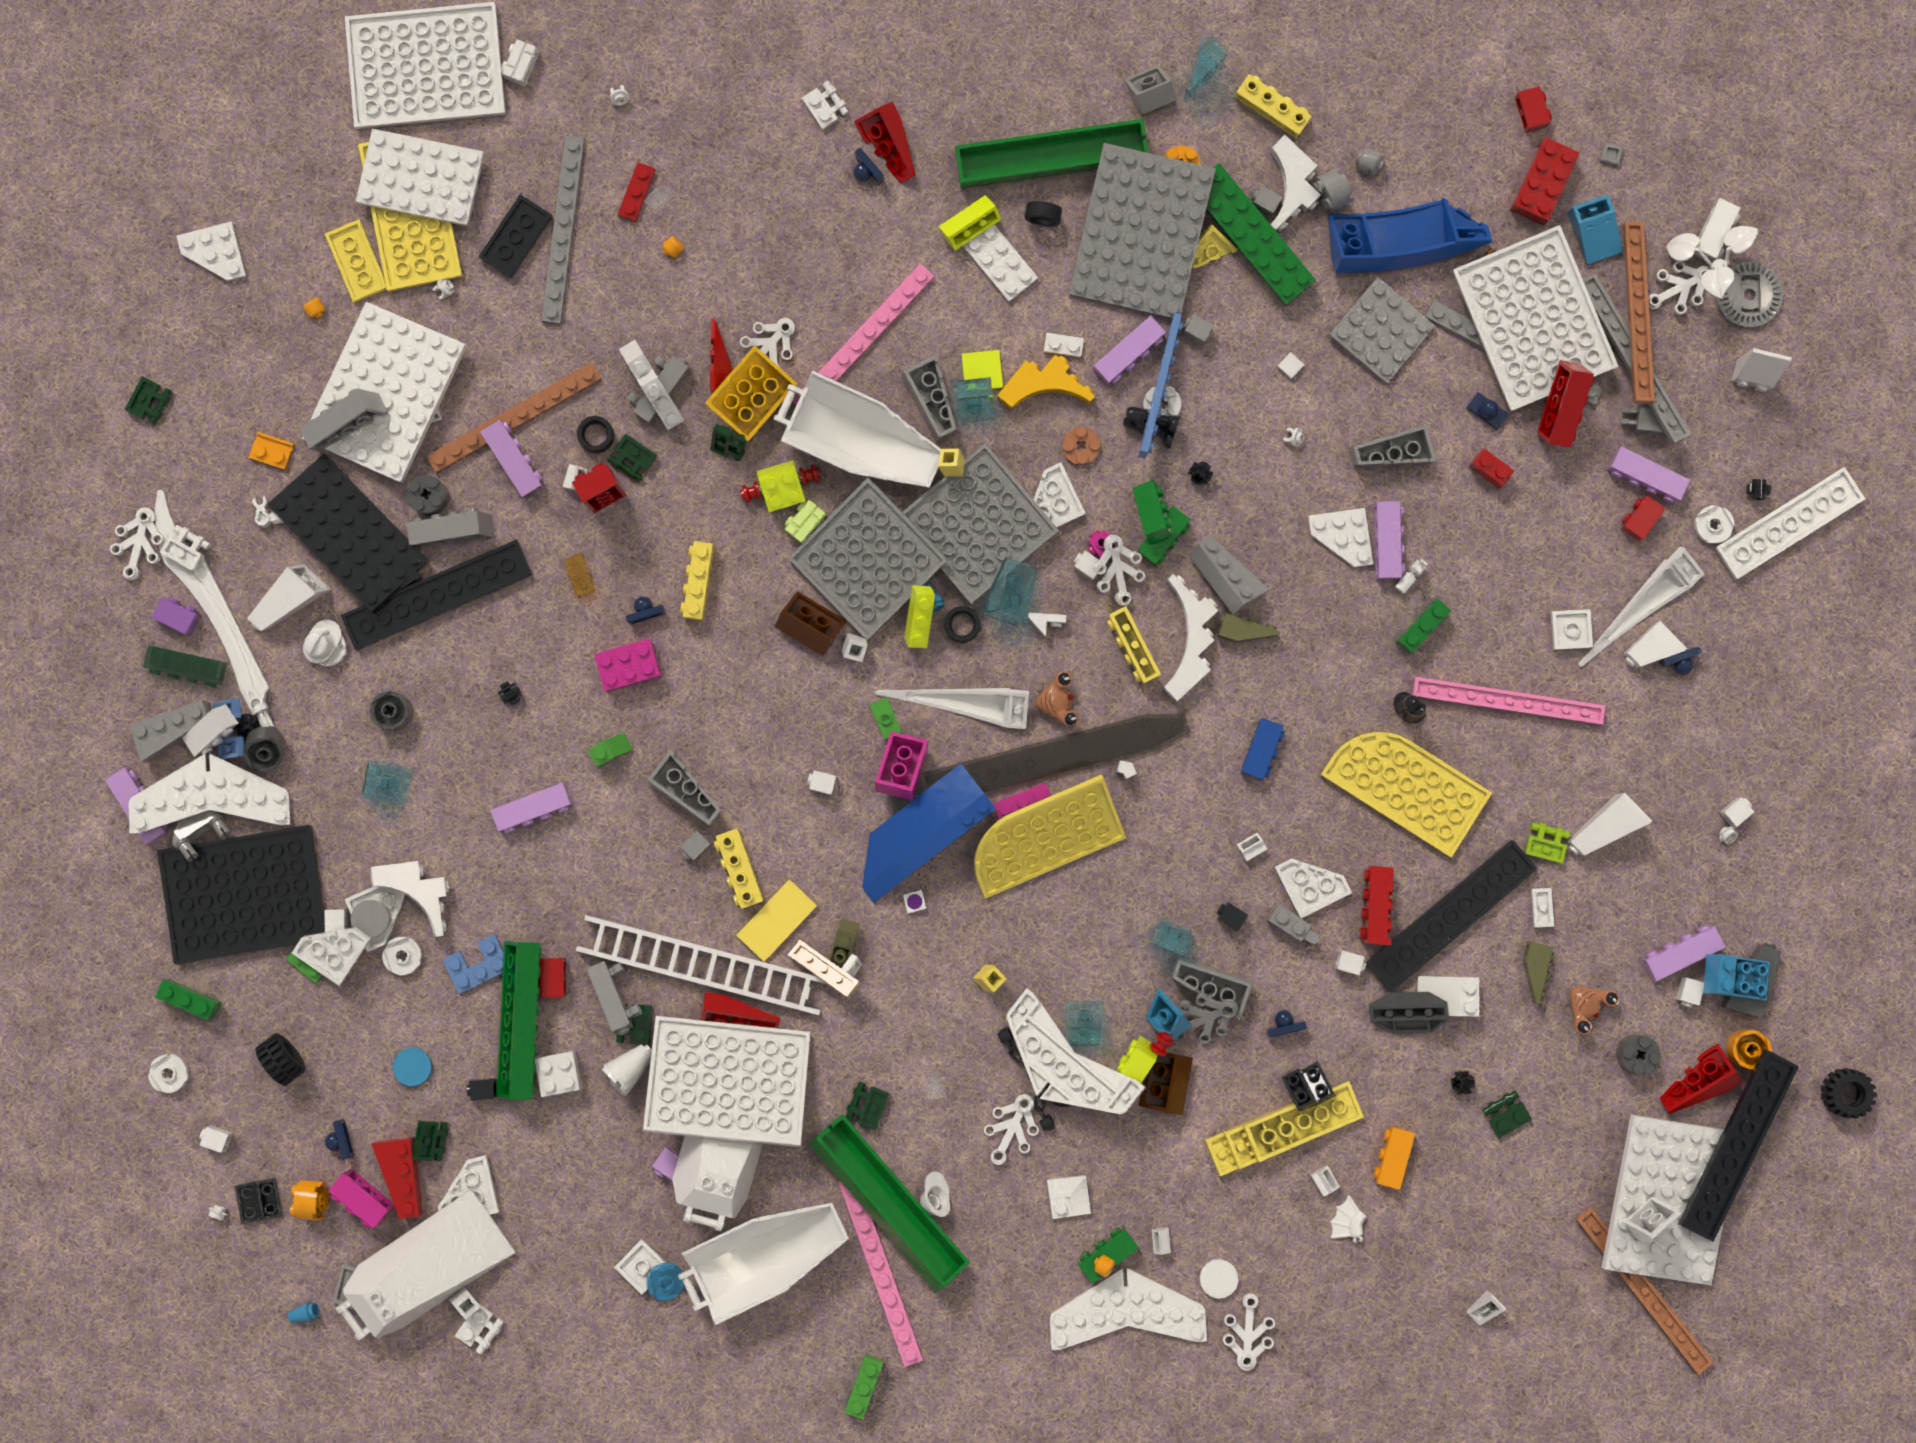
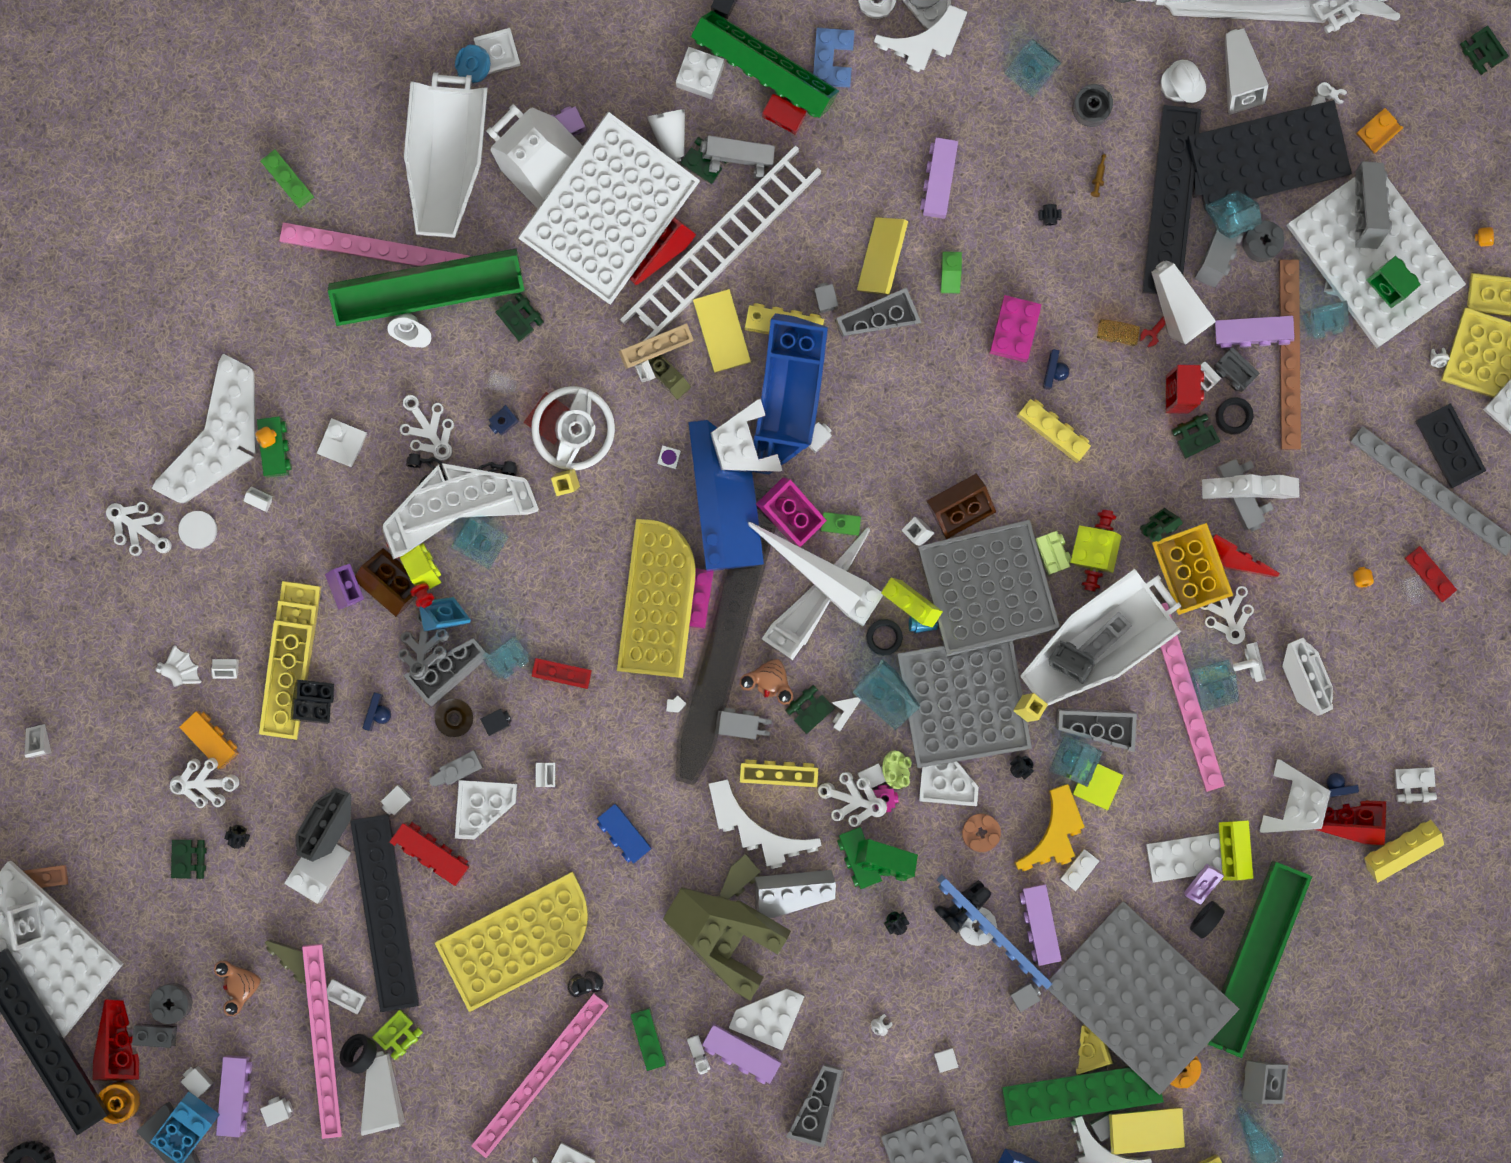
camera: 120 degrees right, 0 degrees up
none -> dark grey hinge [132,1023,177,1048]
none -> white plant [170,758,239,808]
none -> white brick [260,1096,293,1127]
none -> bright pink plate [302,944,342,1139]
none -> medium lavender brick [325,564,364,610]
none -> black tyre [339,1034,377,1074]
none -> dark brown dish [435,699,473,737]
none -> dark blue brick [488,405,519,436]
none -> clear red plate [523,392,569,445]
none -> white piece [531,386,615,470]
none -> red plate [531,658,592,689]
none -> olive wedge [663,887,791,1001]
none -> white wing [710,399,782,472]
none -> light grey hinge [715,708,772,739]
none -> white plate [748,522,883,626]
none -> blue slope [752,313,828,475]
none -> dark green plate [785,685,835,734]
none -> light yellow tile [857,217,908,295]
none -> yellowish green dish [882,750,912,789]
none -> black gear [1010,755,1034,780]
none -> dark grey hinge [1049,640,1095,684]
none -> light grey slope [1078,612,1132,661]
none -> pearl gold piece [1090,154,1106,197]
none -> light yellow tile [1109,1107,1185,1155]
none -> red bar [1140,316,1166,348]
none -> white slope [1152,261,1216,345]
none -> lavender plate [1184,864,1224,904]
none -> clear light blue slope [1192,659,1239,712]
none -> clear light blue slope [1205,191,1262,239]
none -> dark grey hinge [1214,347,1260,392]
none -> white plate [1233,642,1266,682]
none -> white wing [1260,759,1331,833]
none -> white wedge [1282,638,1333,716]
none -> clear light blue slope [1302,300,1349,340]
none -> light yellow brick [1364,820,1444,883]
none -> green brick [1366,256,1421,308]

